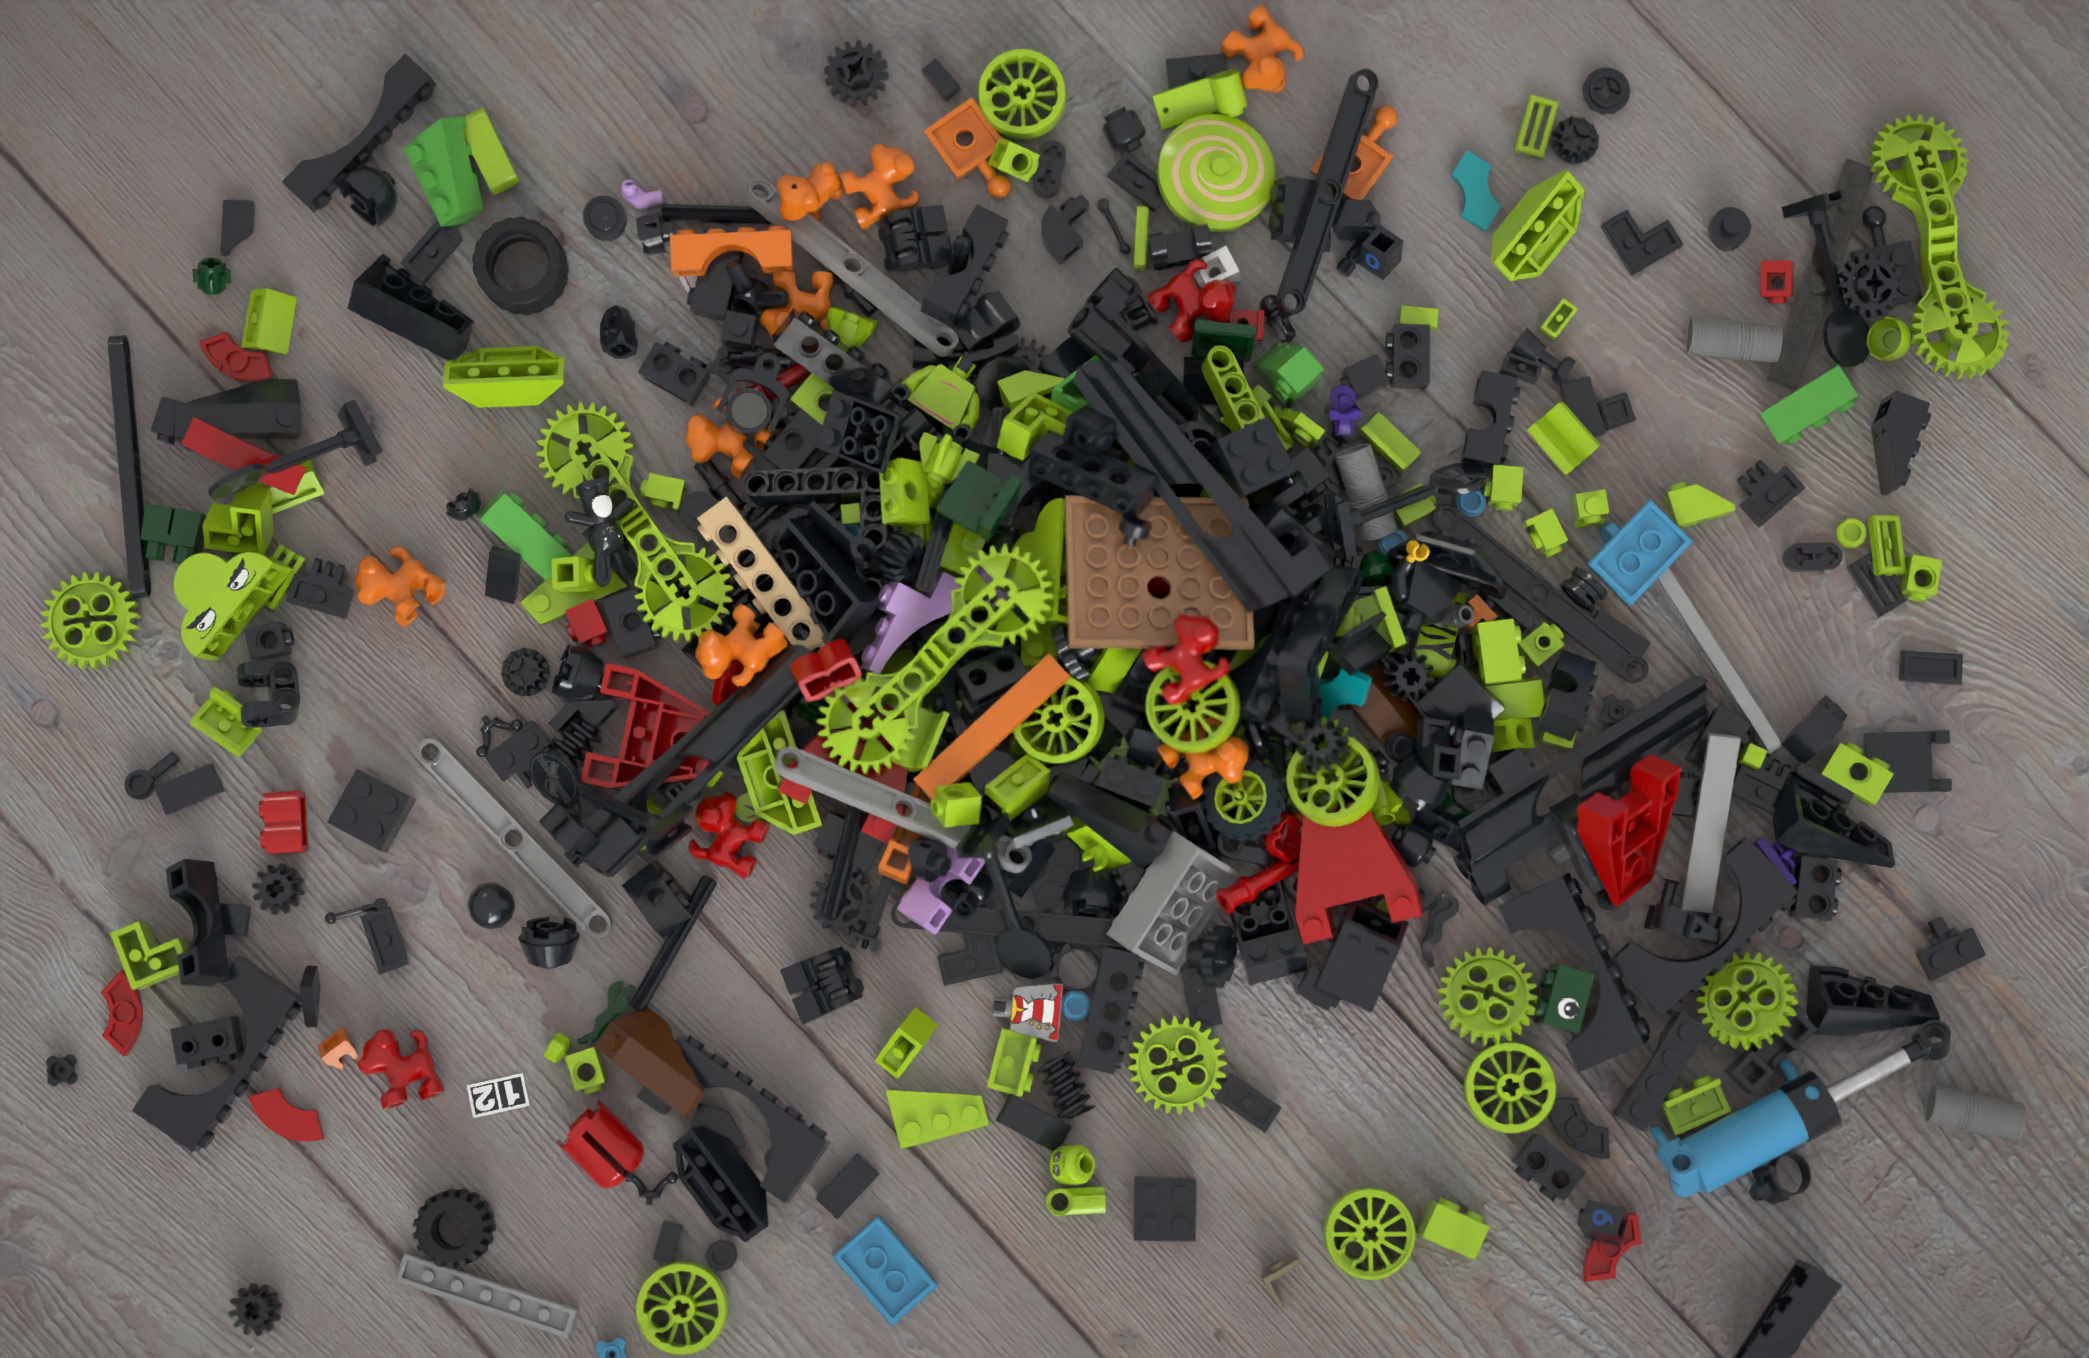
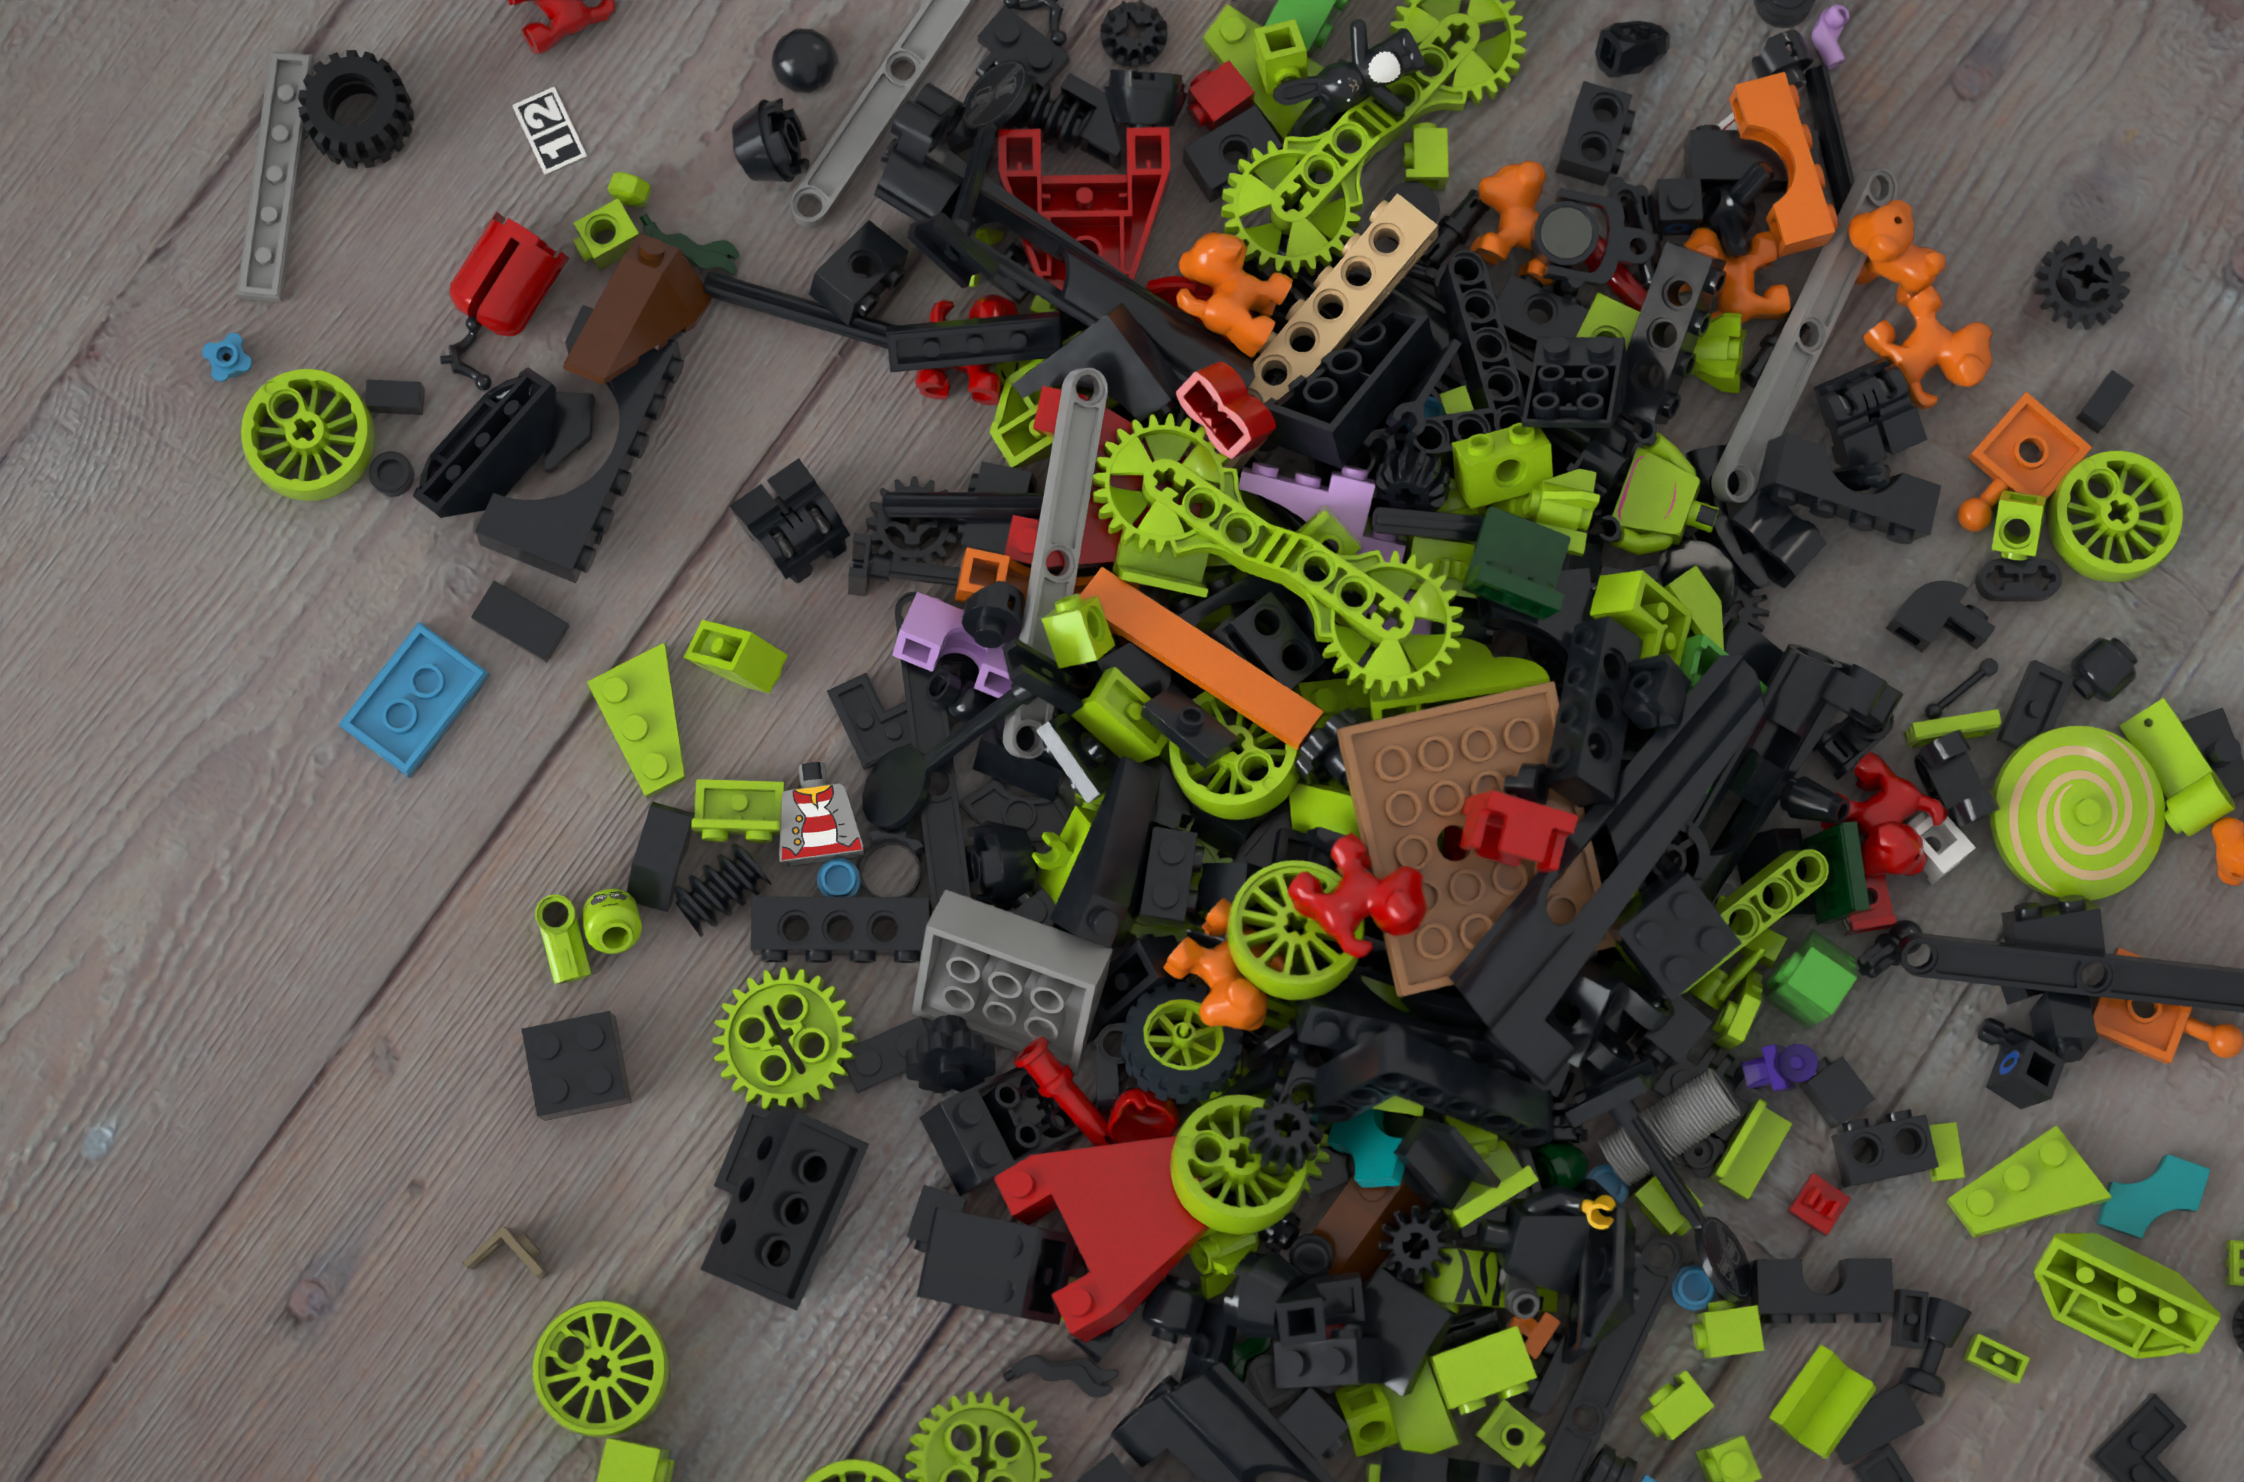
camera: 75 degrees right, 5 degrees down
none -> black brick [700,1103,869,1311]
none -> black tile [886,311,1063,372]
none -> black arch [1013,302,1183,423]
none -> black plate [1141,684,1238,769]
none -> lime brick [1296,505,1362,575]
none -> red panel [1459,790,1578,873]
none -> black cone [1780,776,1850,824]
none -> red tile [1787,1173,1851,1236]
none -> lime wing [1947,1125,2112,1238]

